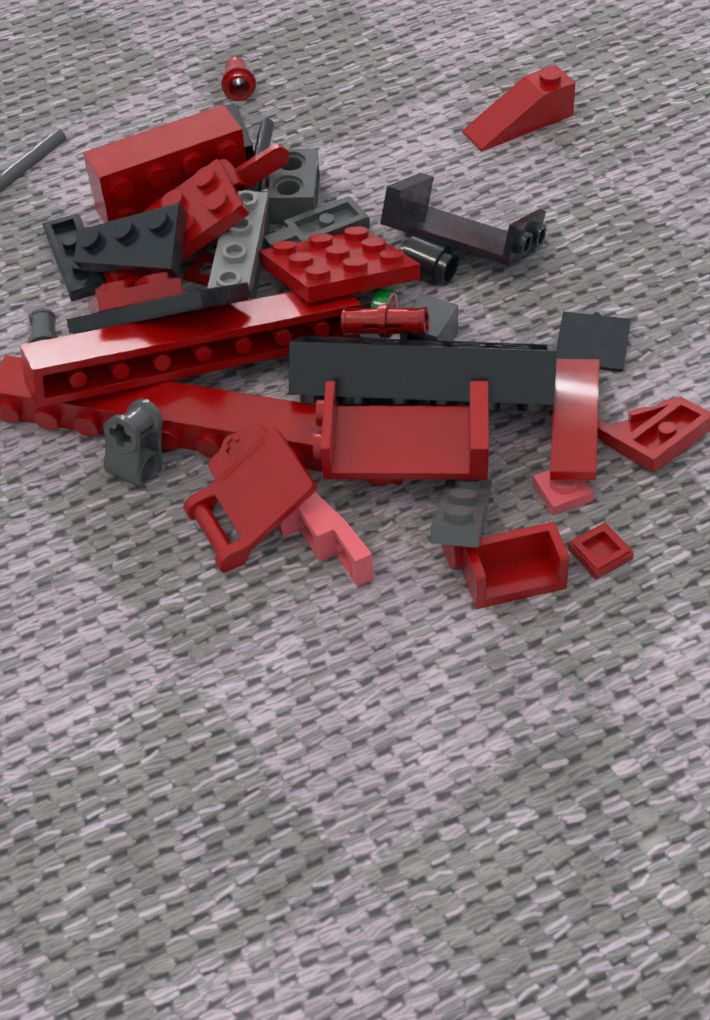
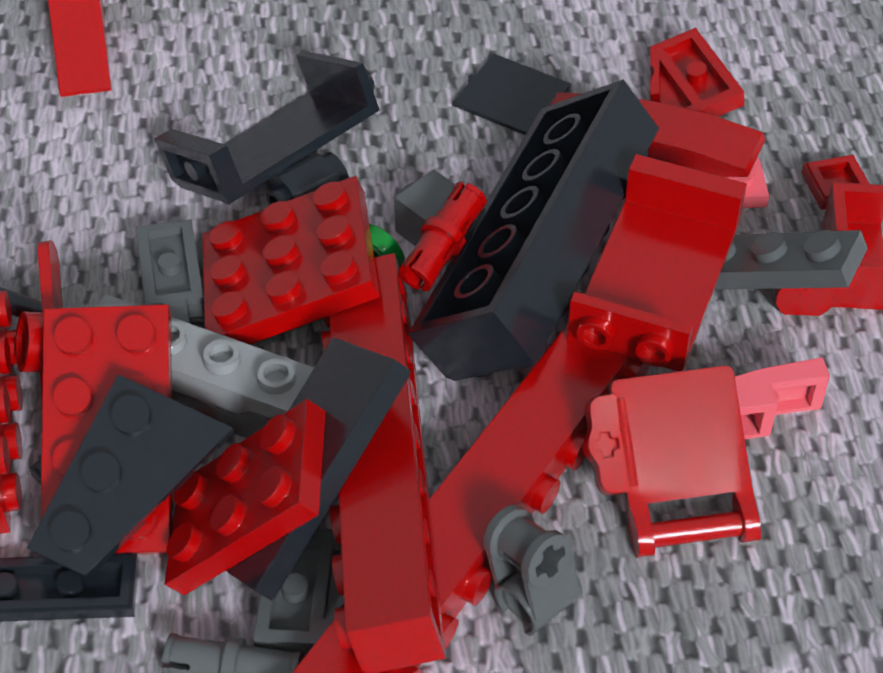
camera: 75 degrees left, 0 degrees up
dark grey brick [262,149,320,224] -> none

